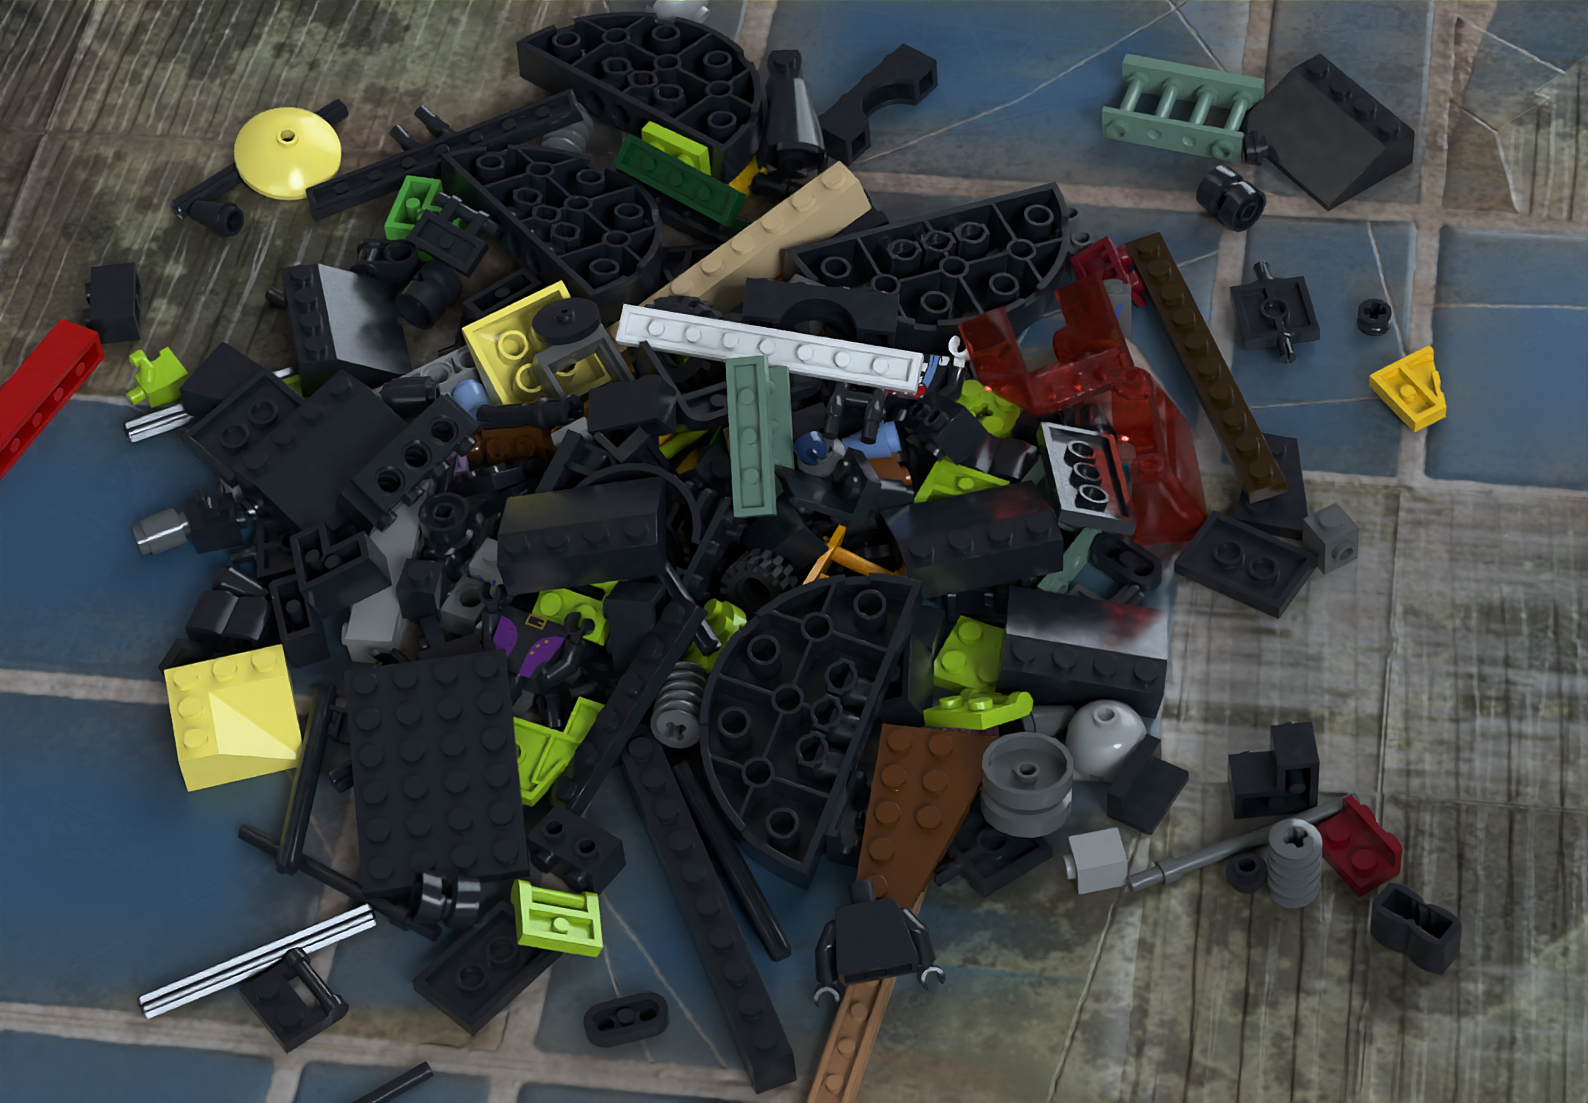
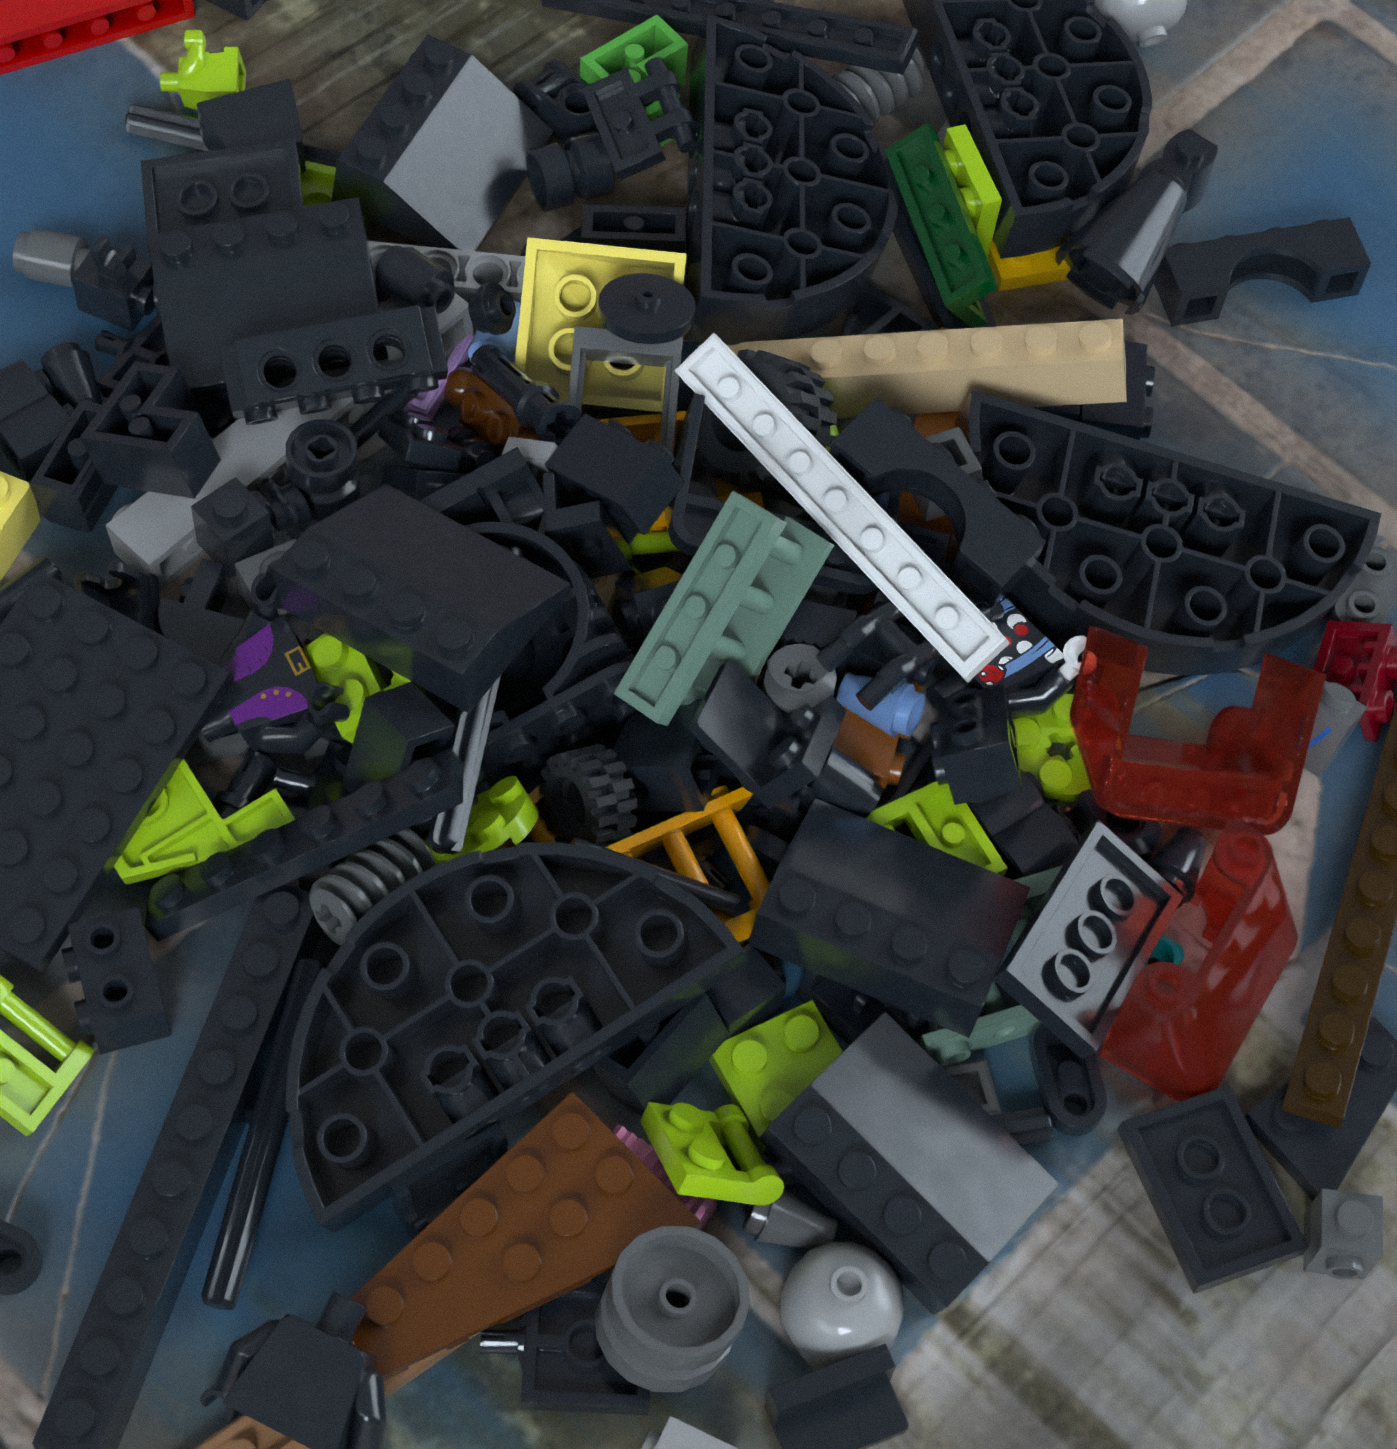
camera: 25 degrees right, 10 degrees up
black pin [751,172,805,203] -> none
dark blue hinge [793,431,828,466] -> none
none -> black plate [468,282,516,336]

